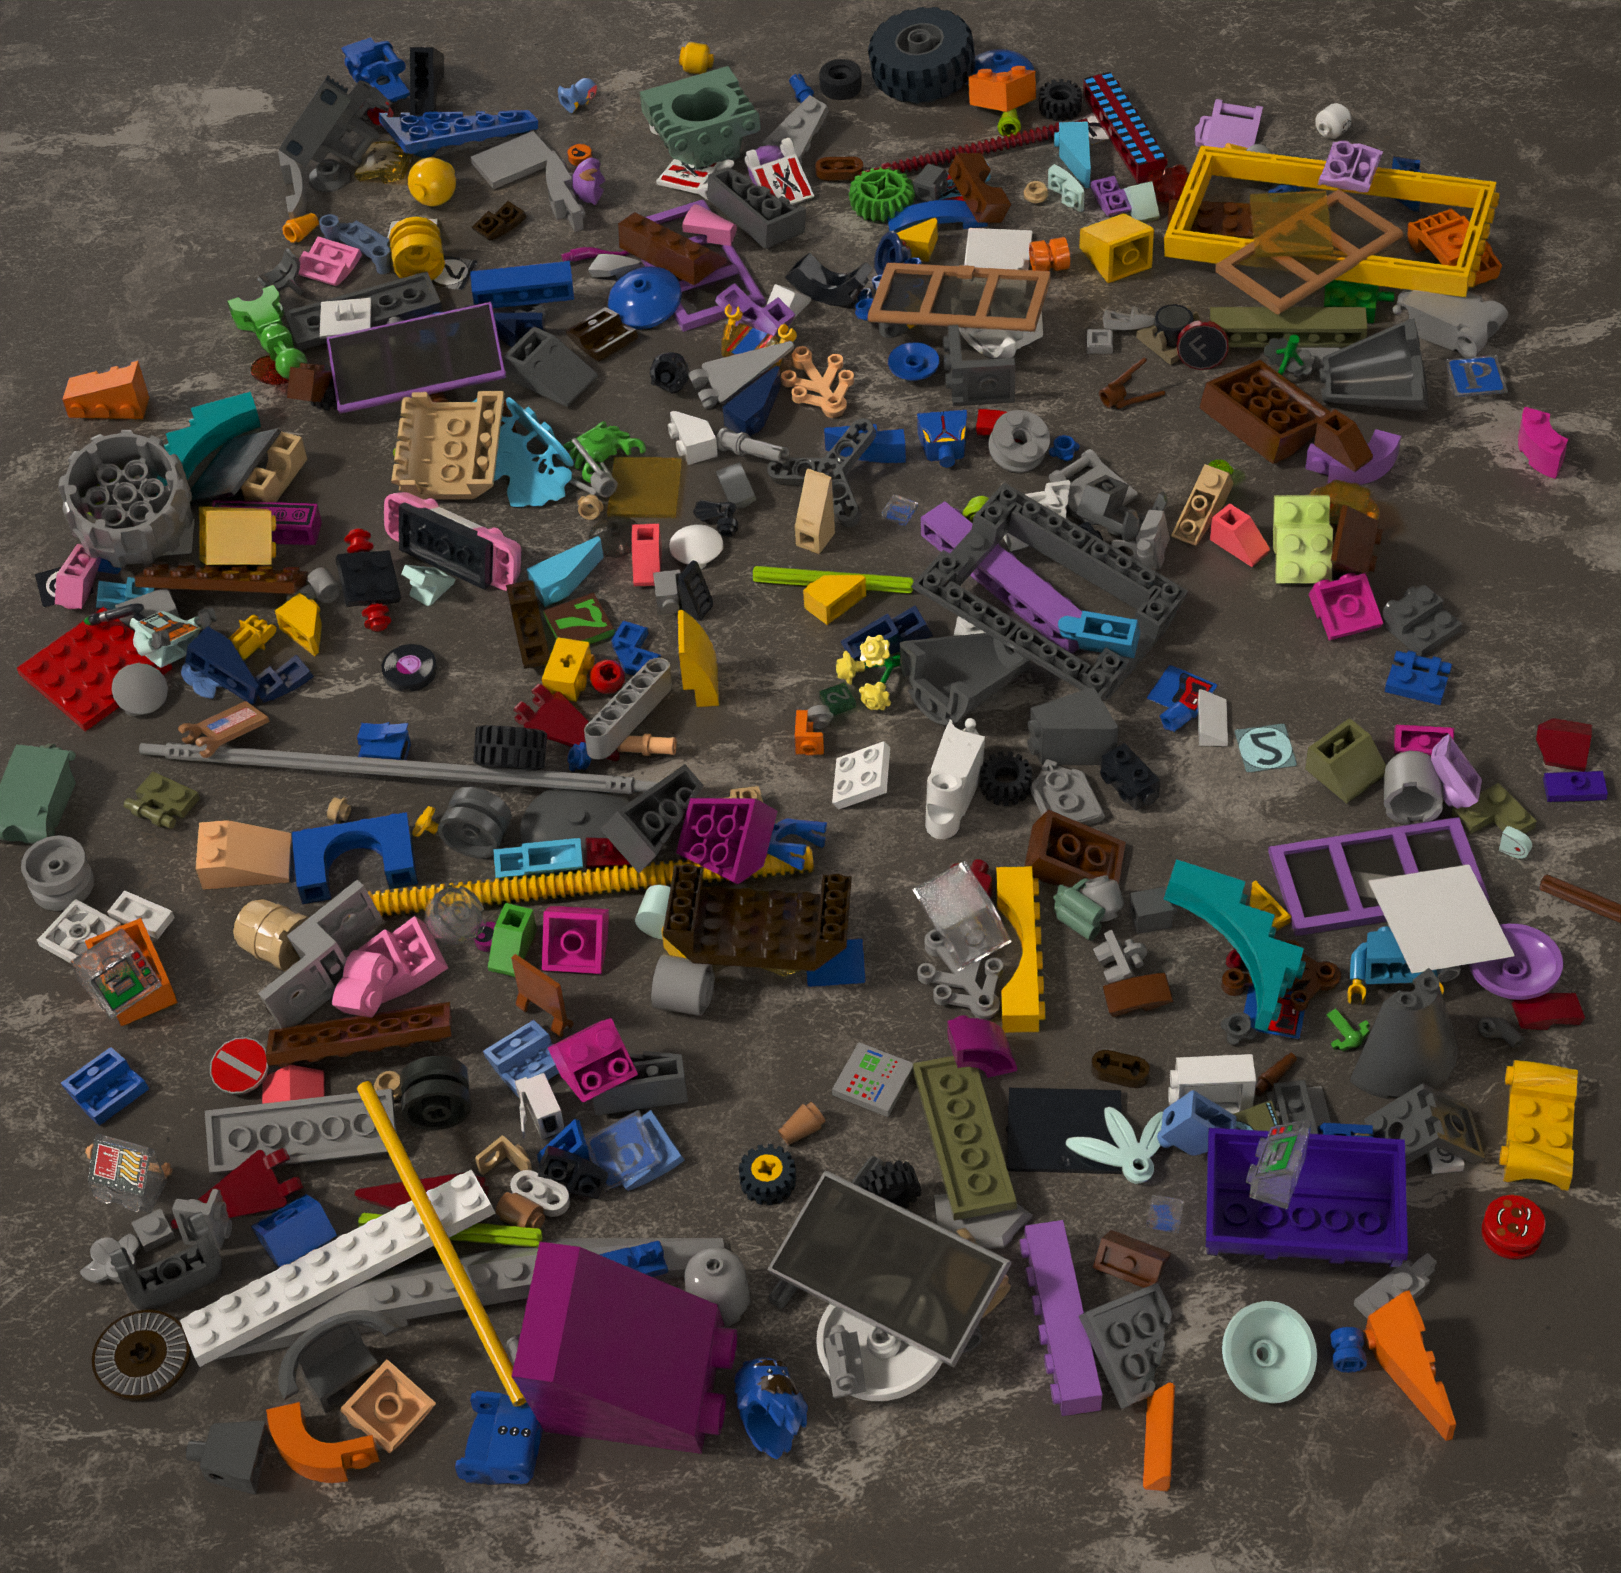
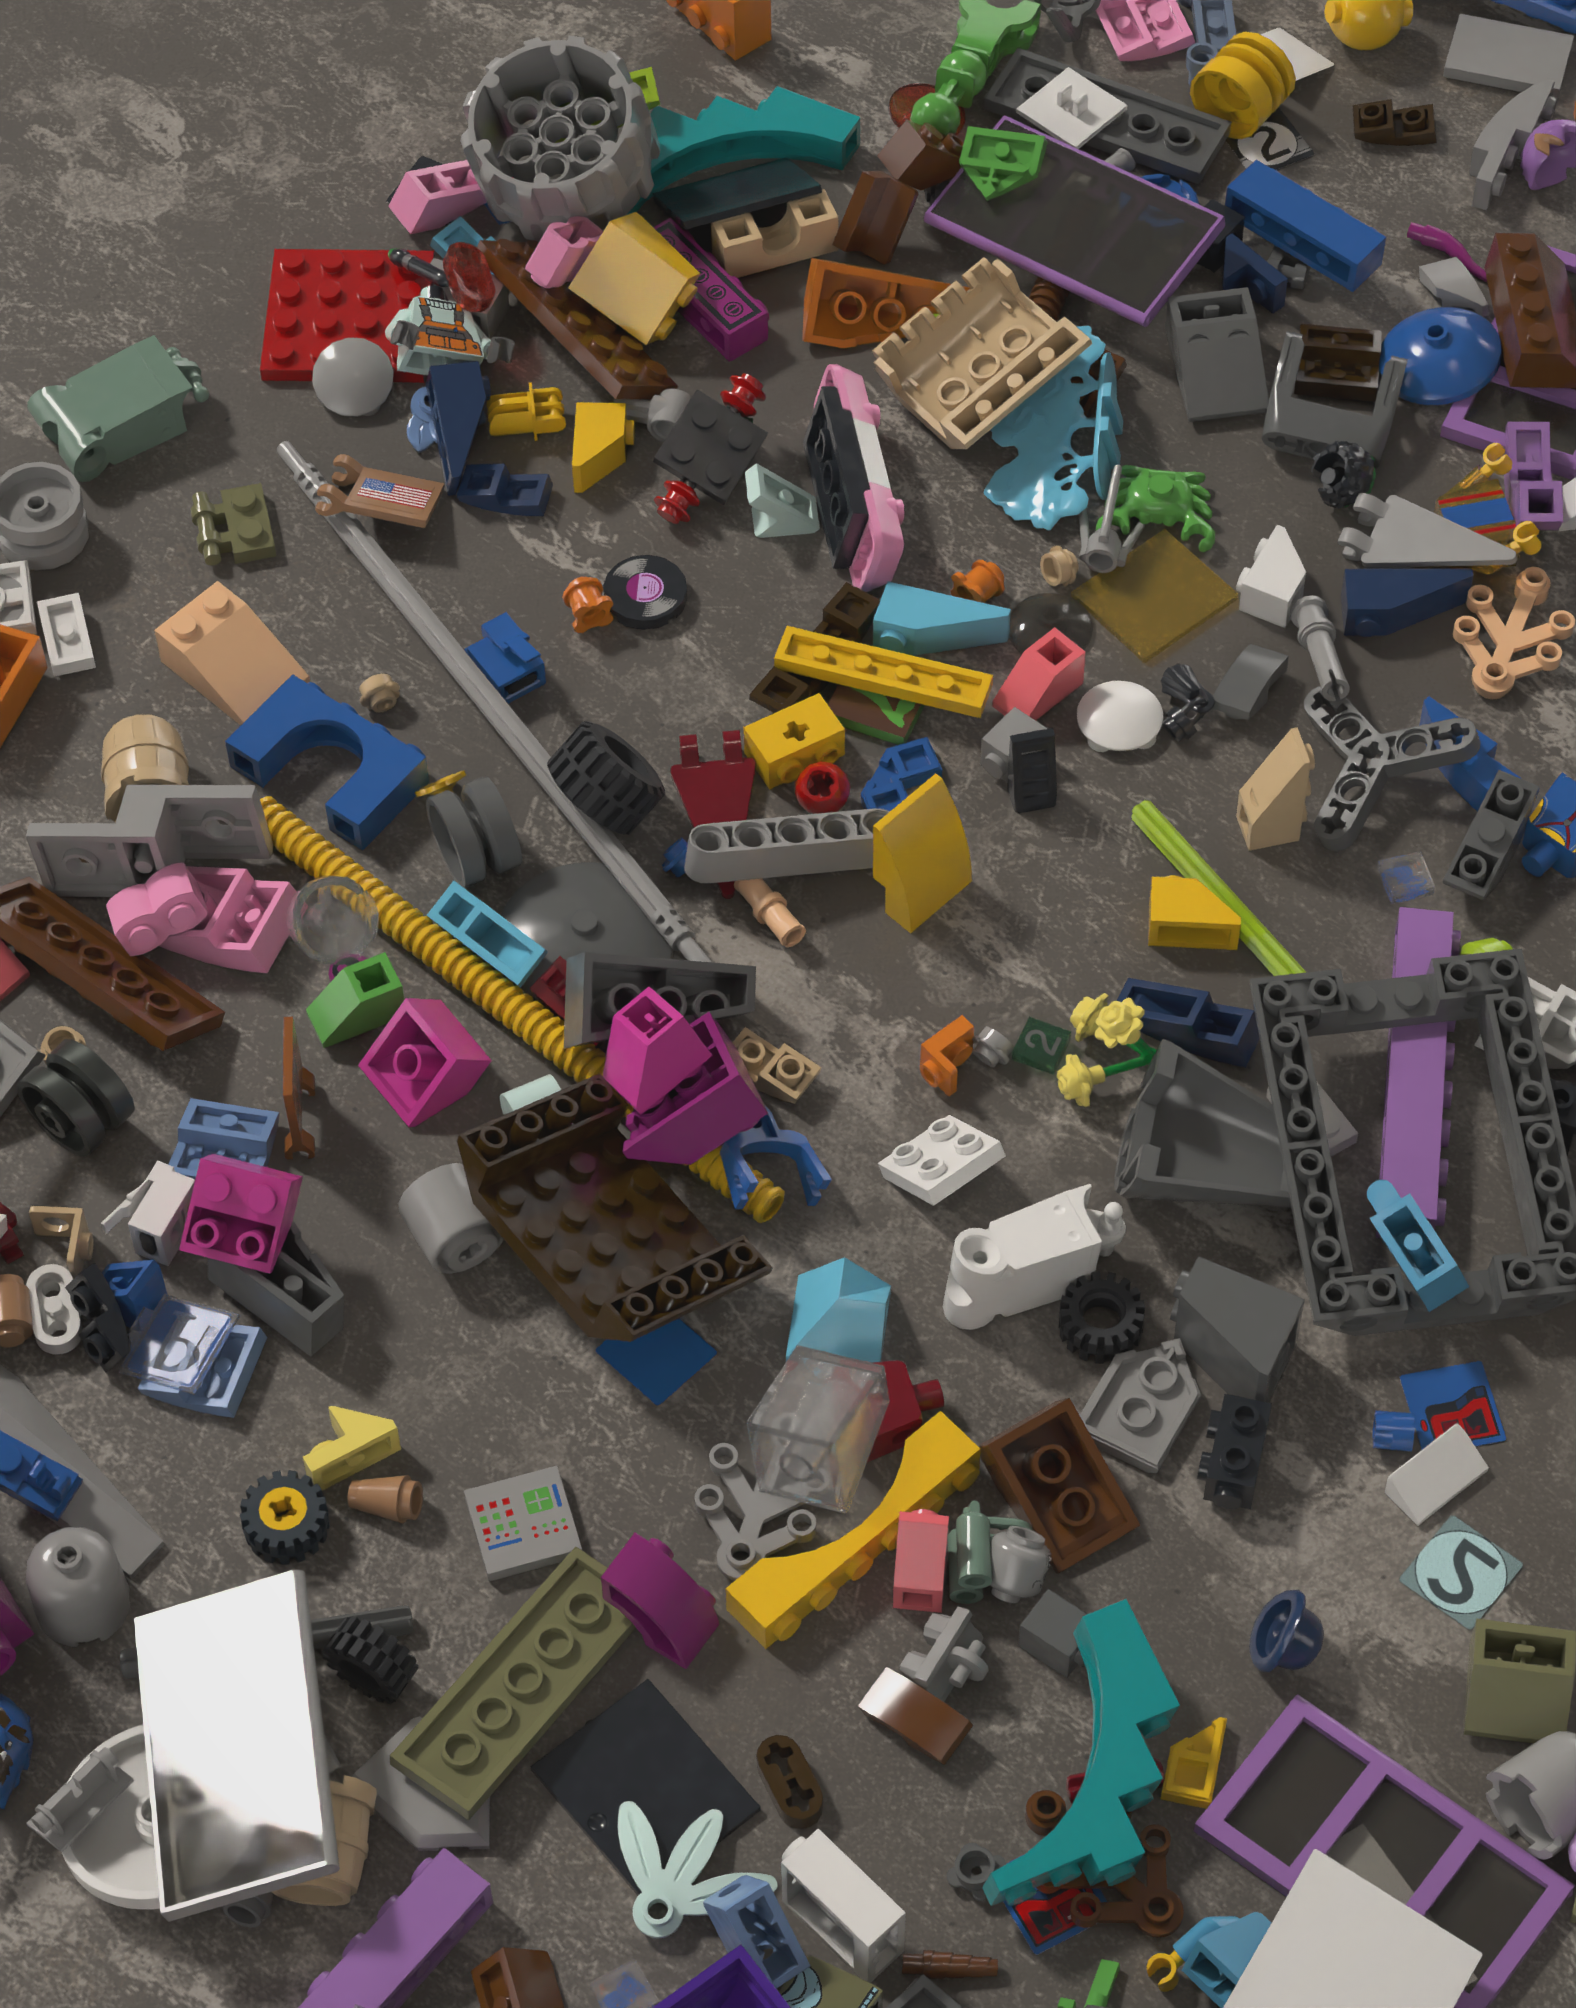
camera: 45 degrees right, 5 degrees up
none -> light yellow slope [303,1406,401,1491]
none -> clear red plate [443,242,496,312]
none -> bright pink brick [525,216,603,288]
none -> orange brick [562,577,614,633]
none -> dark pink slope [603,987,713,1115]
none -> yellow plate [774,626,993,718]
none -> medium azure slope [786,1257,891,1367]
none -> orange wedge [802,258,970,348]
none -> reddish brown panel [832,171,919,264]
none -> coral slope [893,1509,949,1613]
none -> orange brick [951,559,1005,603]
none -> bright green slope [959,126,1048,201]
none -> dark blue hat [1249,1590,1324,1673]
none -> dark grey connector [1262,331,1408,469]
none -> dark grey slope [1443,770,1540,901]

